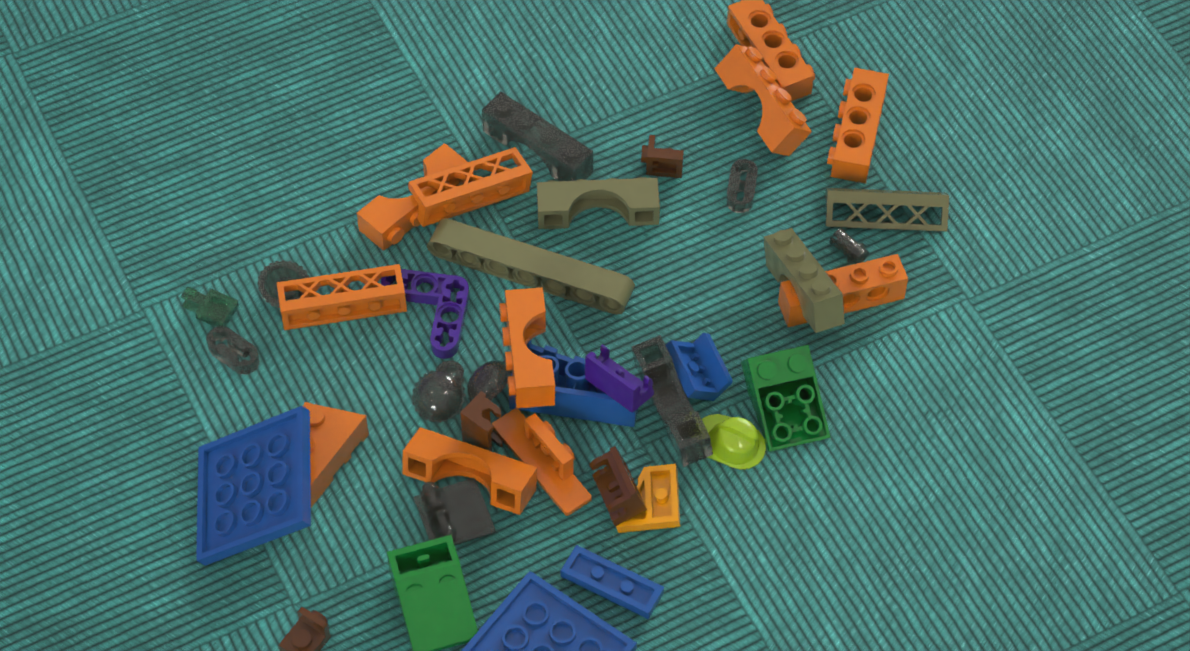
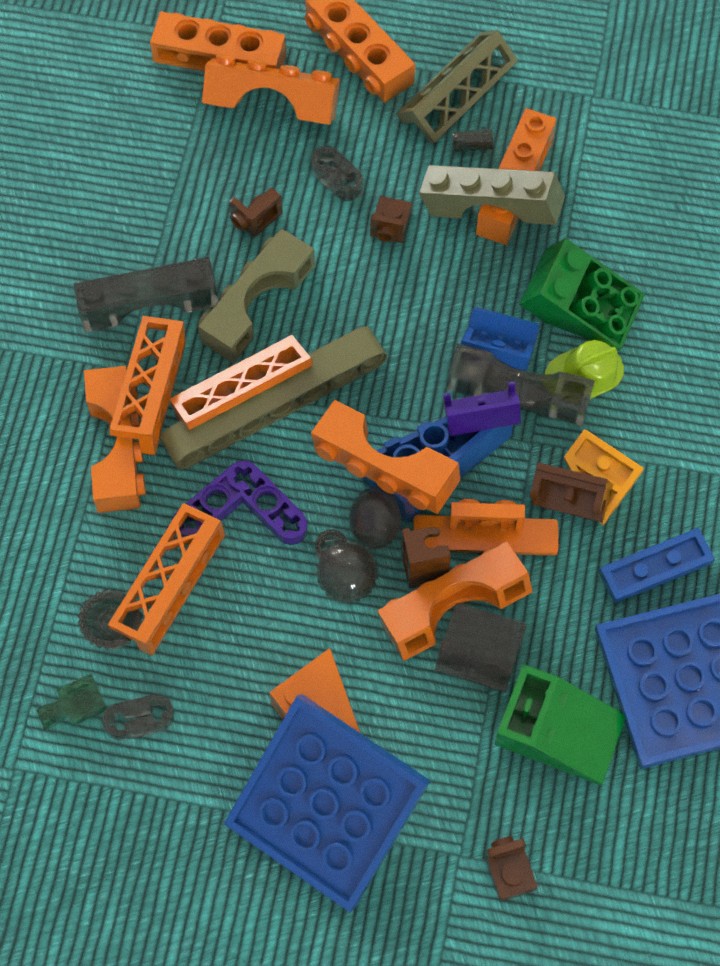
camera: 50 degrees left, 10 degrees up
none -> orange fence [169,335,313,430]
none -> reddish brown bracket [370,196,412,243]

